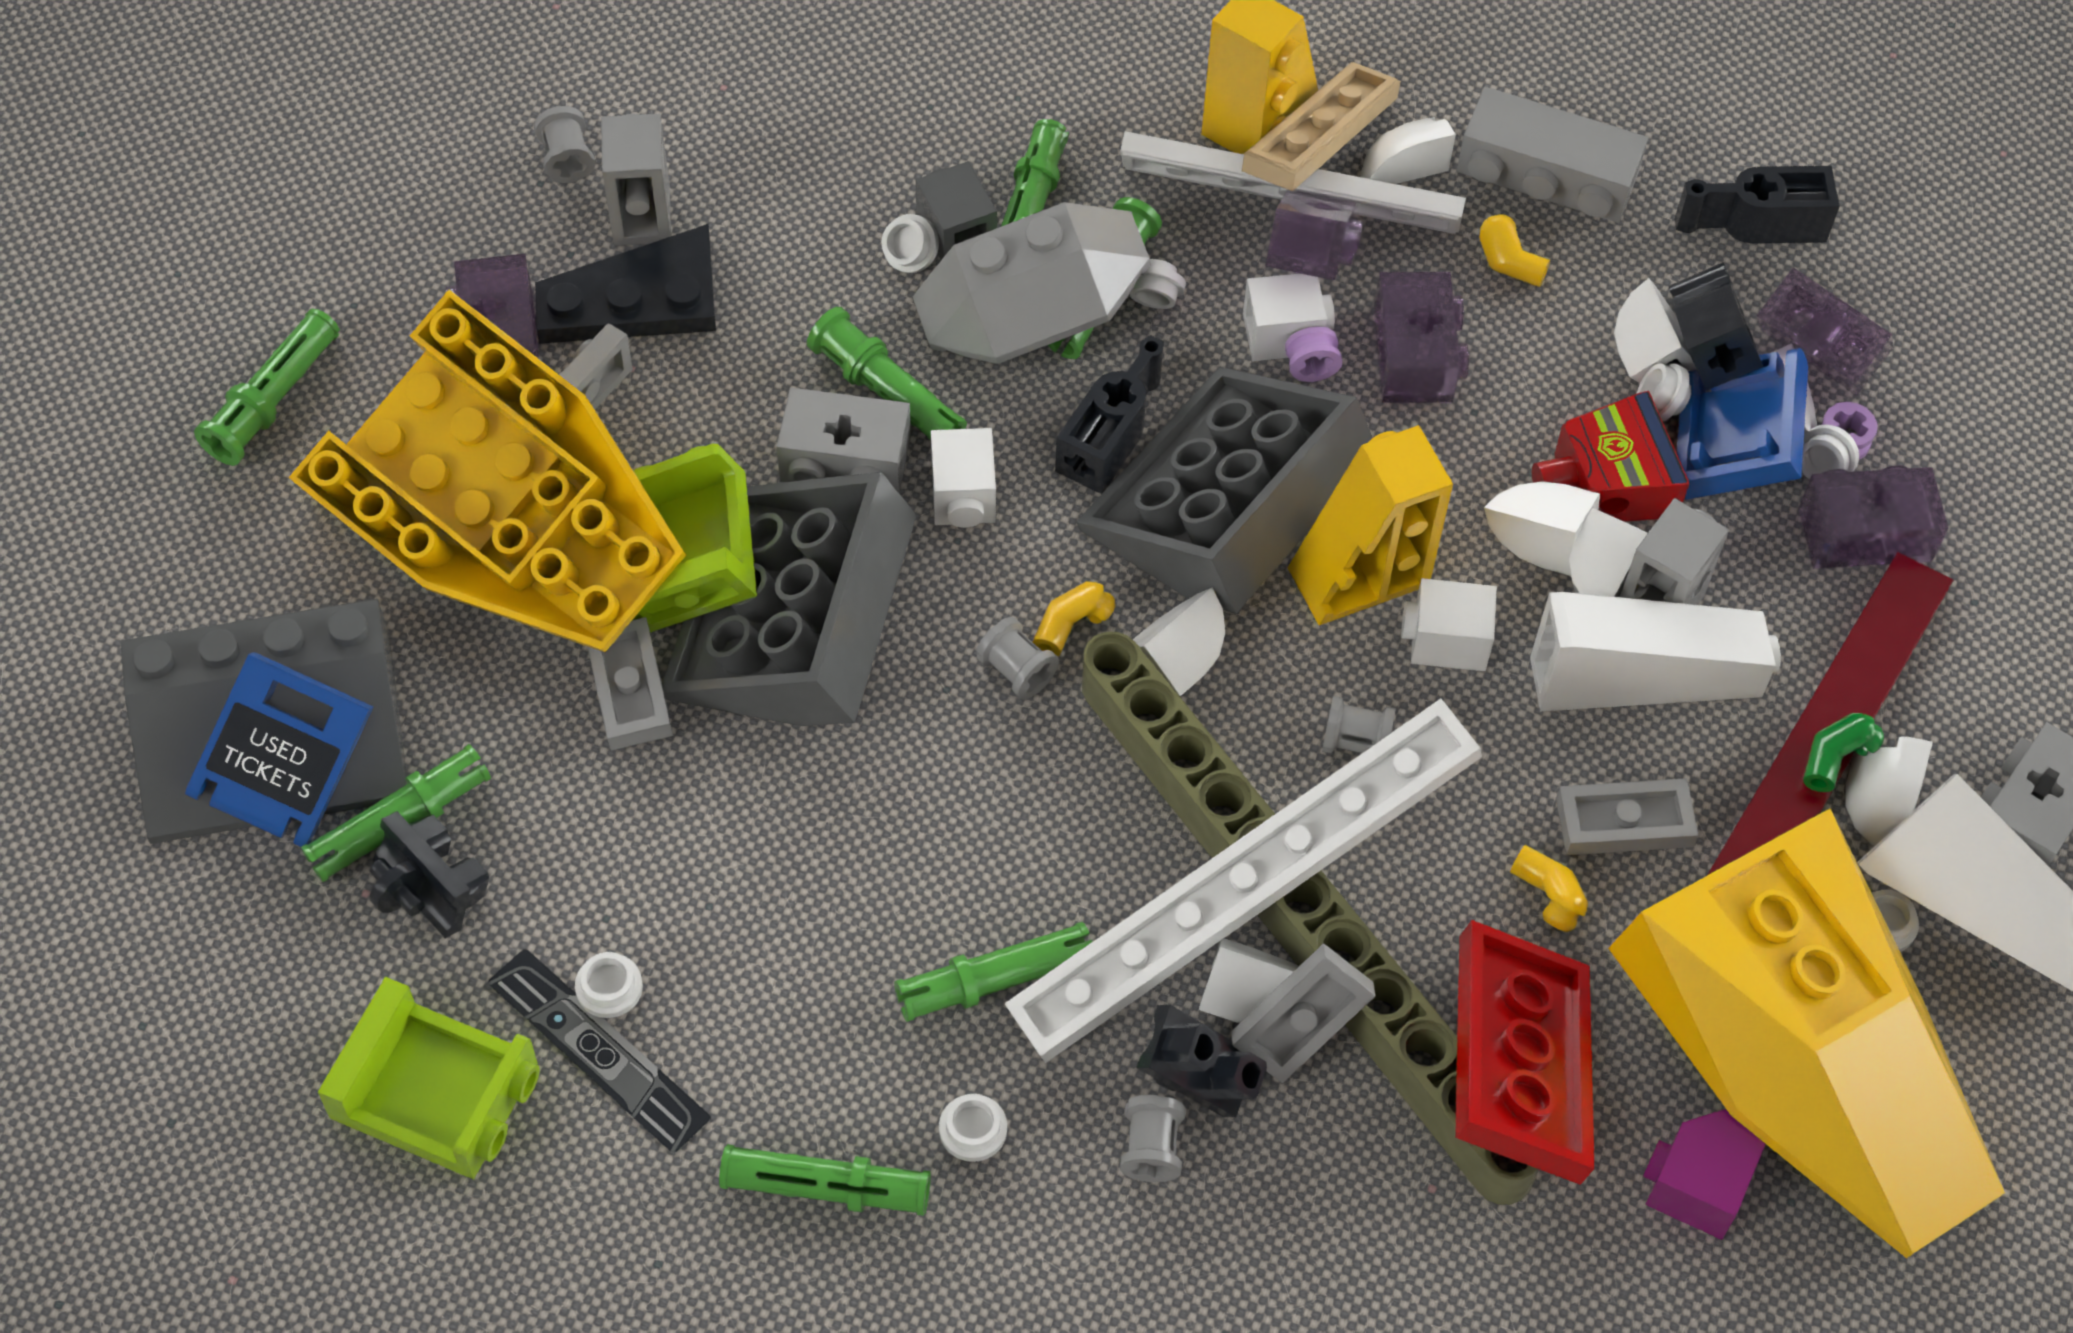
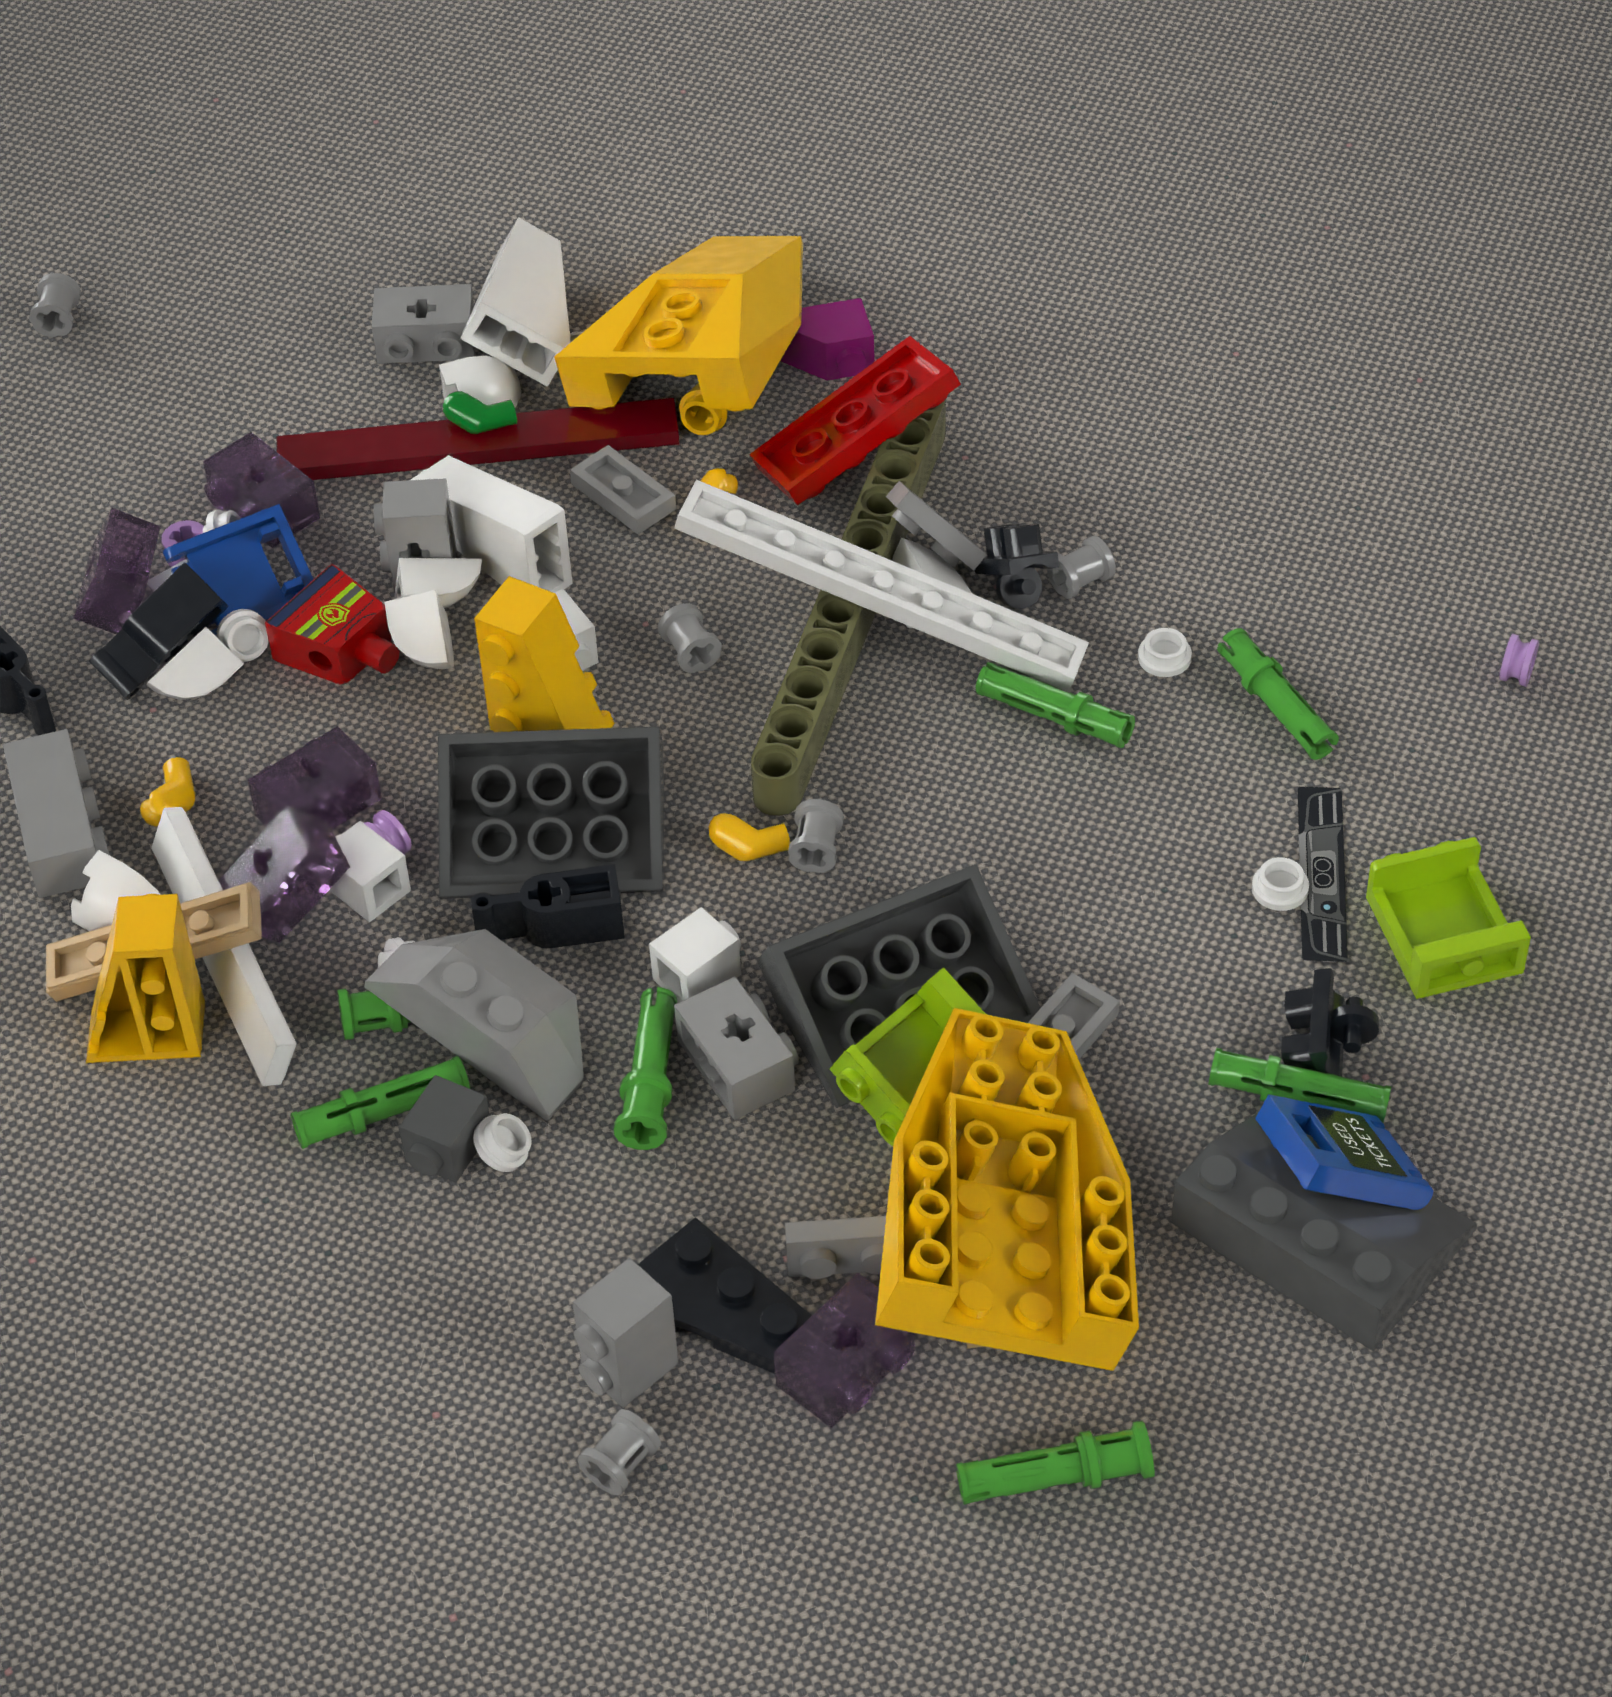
camera: 125 degrees left, 10 degrees down
white brick [1133,587,1225,696] -> none

